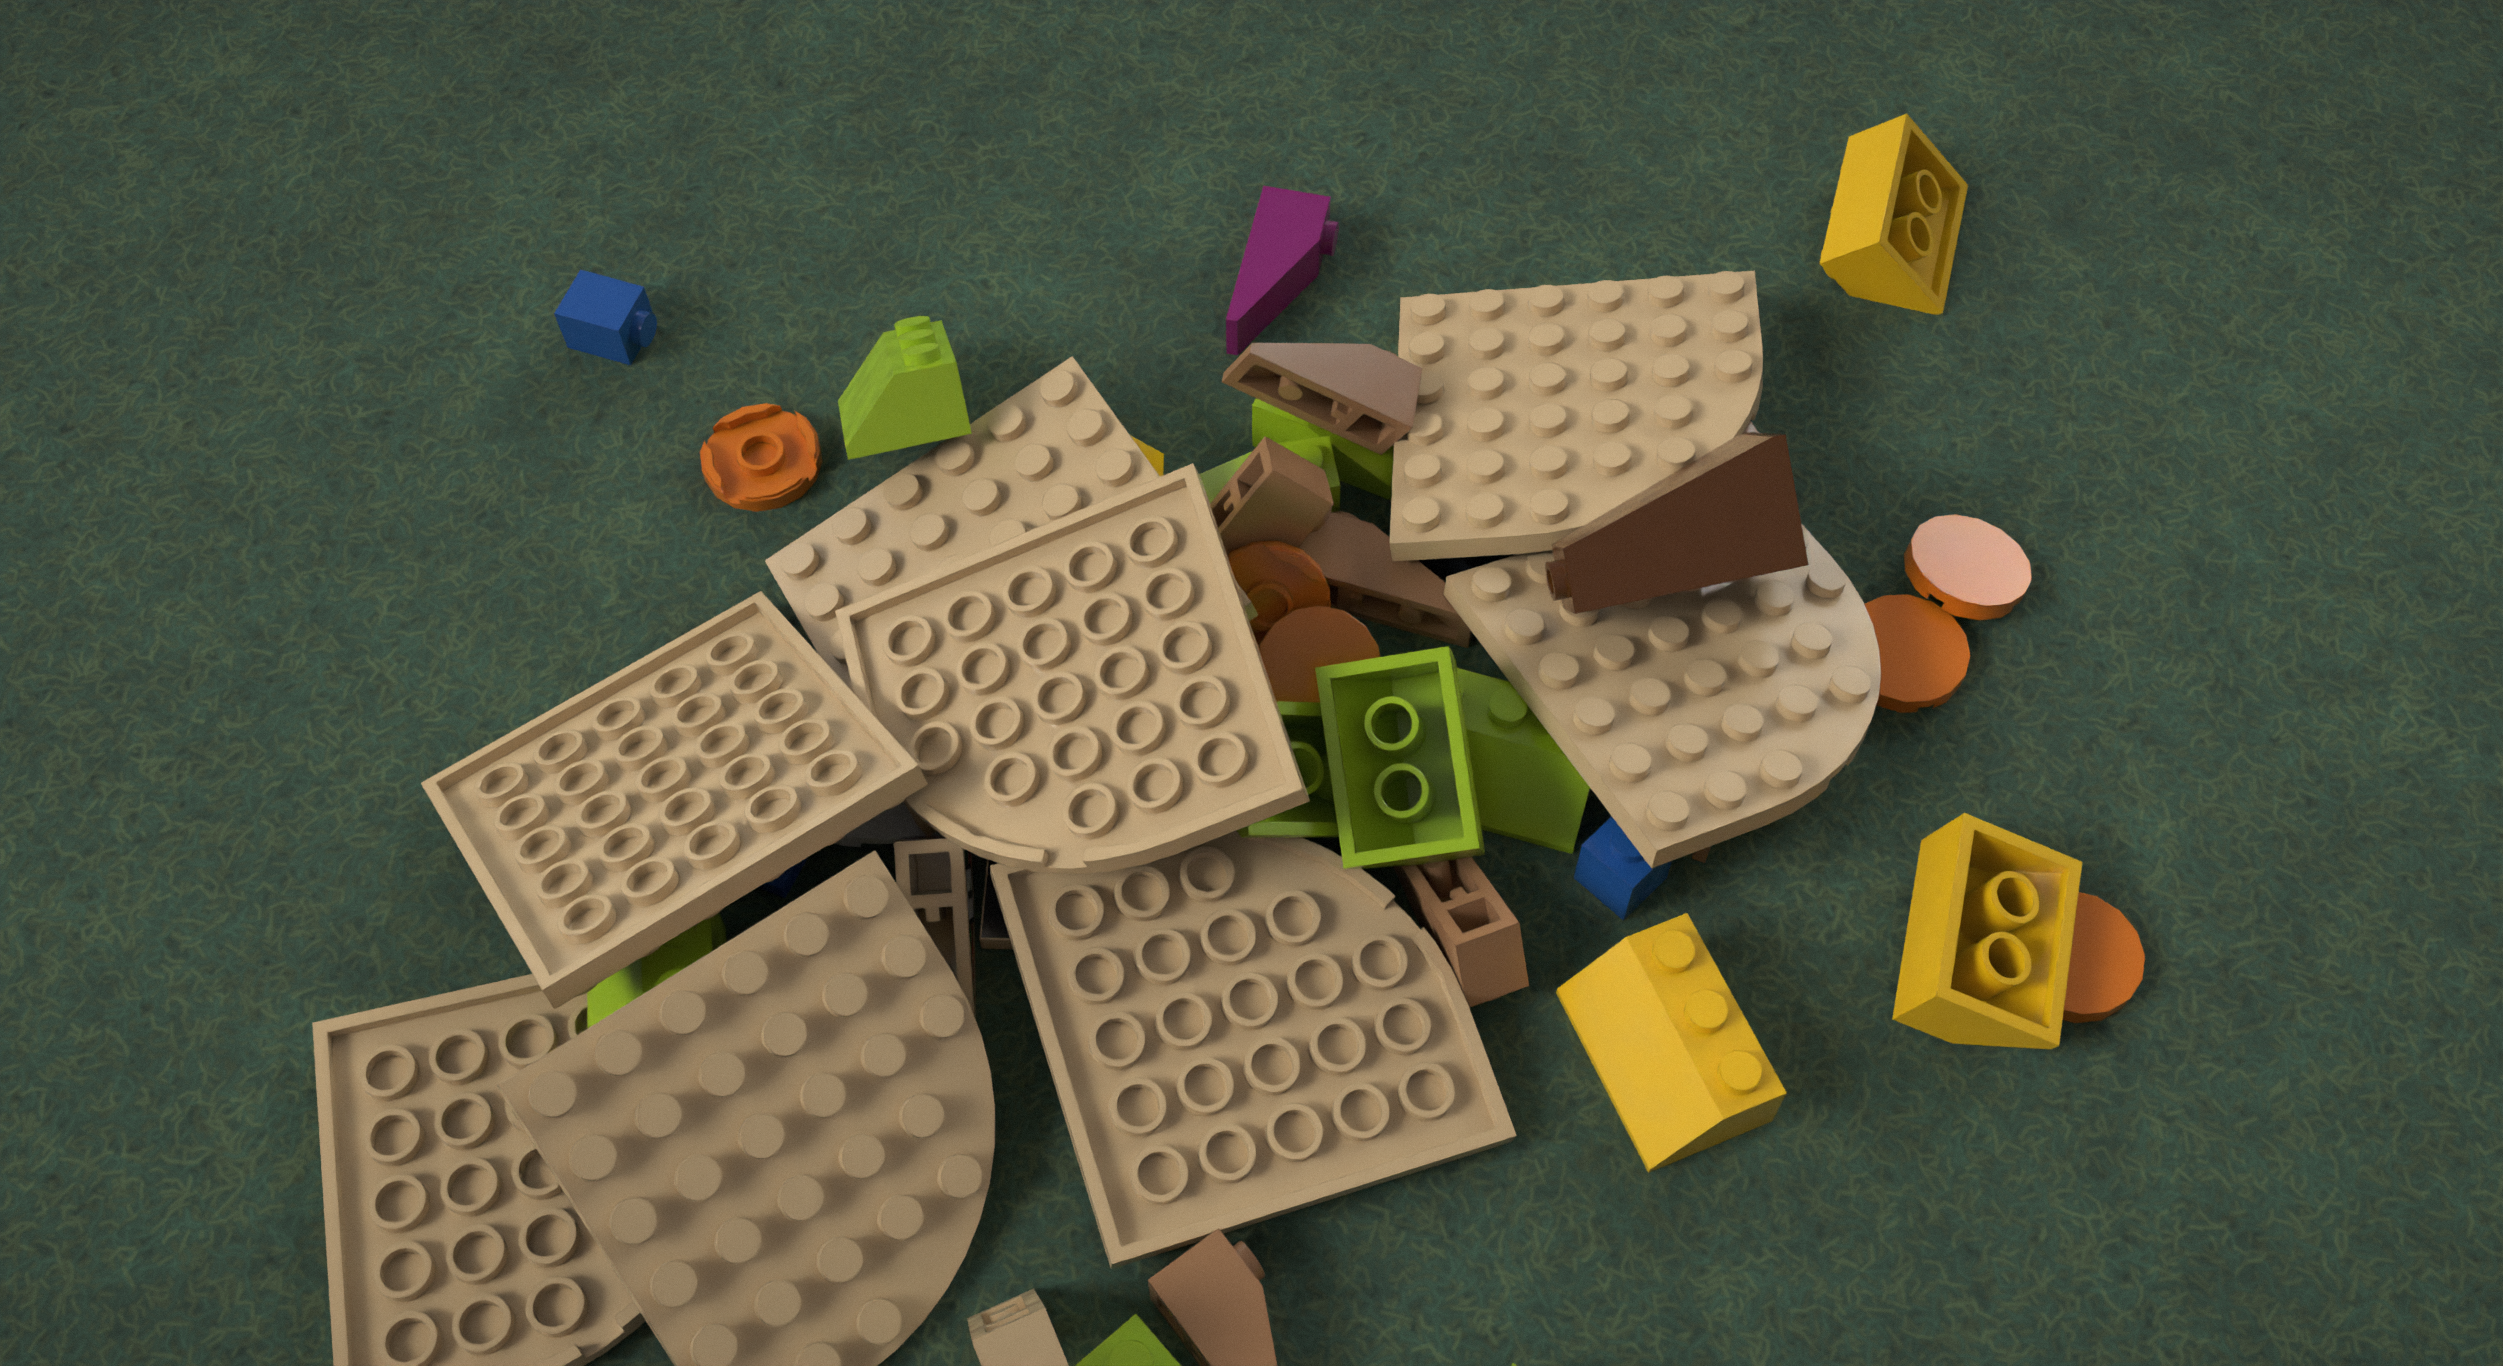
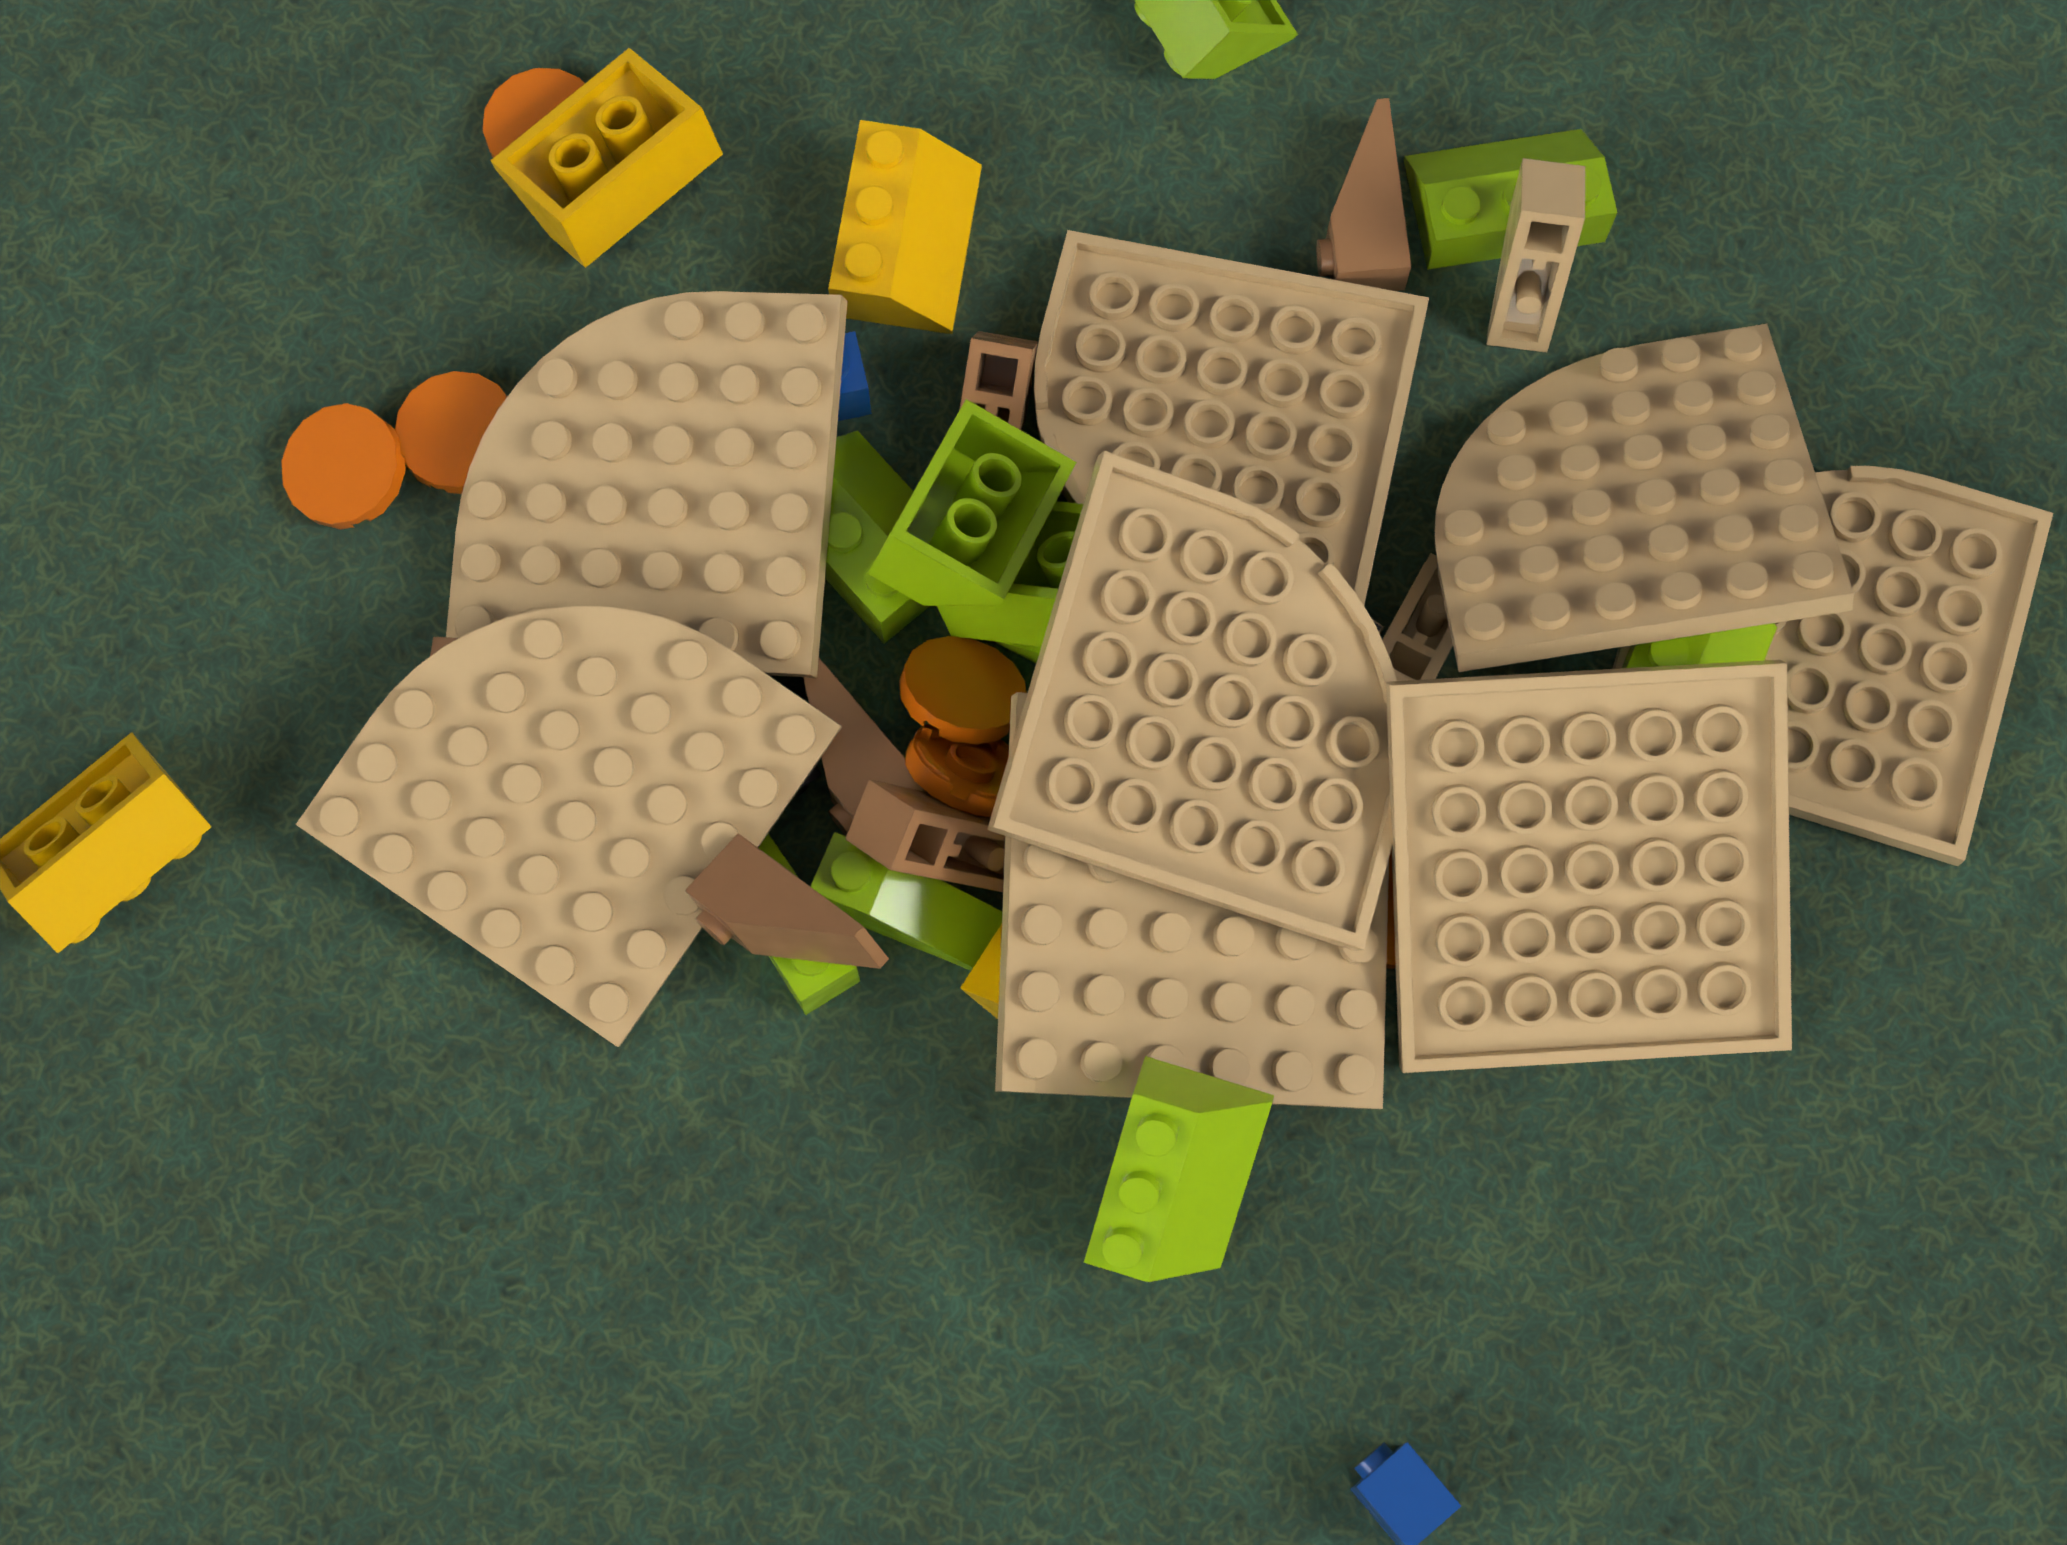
camera: 150 degrees left, 15 degrees up
orange tile [700,403,823,512] -> none
magenta slope [1226,186,1339,355] -> none
reddish brown slope [1545,432,1809,614] -> none

